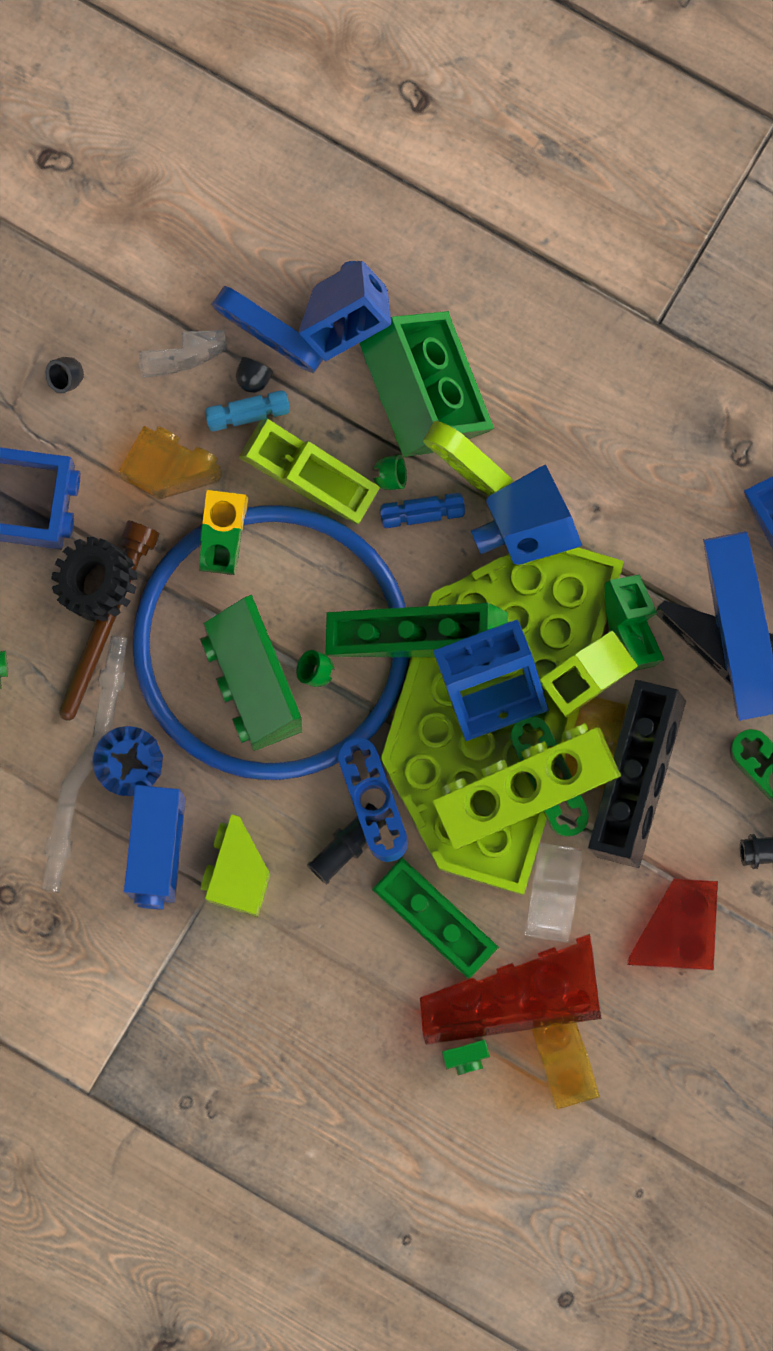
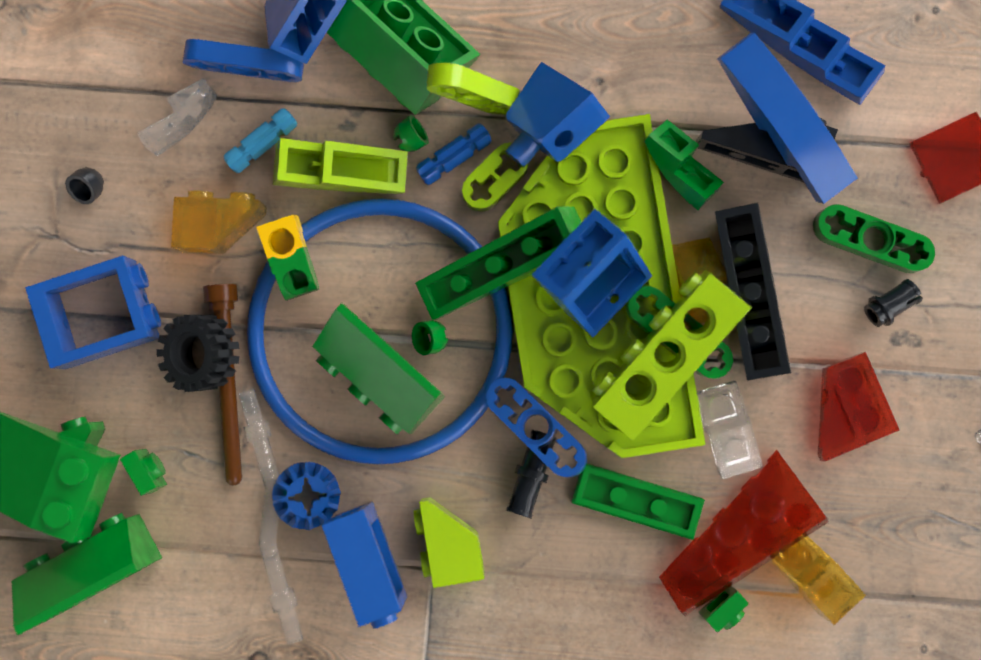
camera: 25 degrees left, 5 degrees up
black hinge [236,357,273,393] -> none
lime slope [540,630,638,718] -> none
none -> lime beam [462,142,529,212]

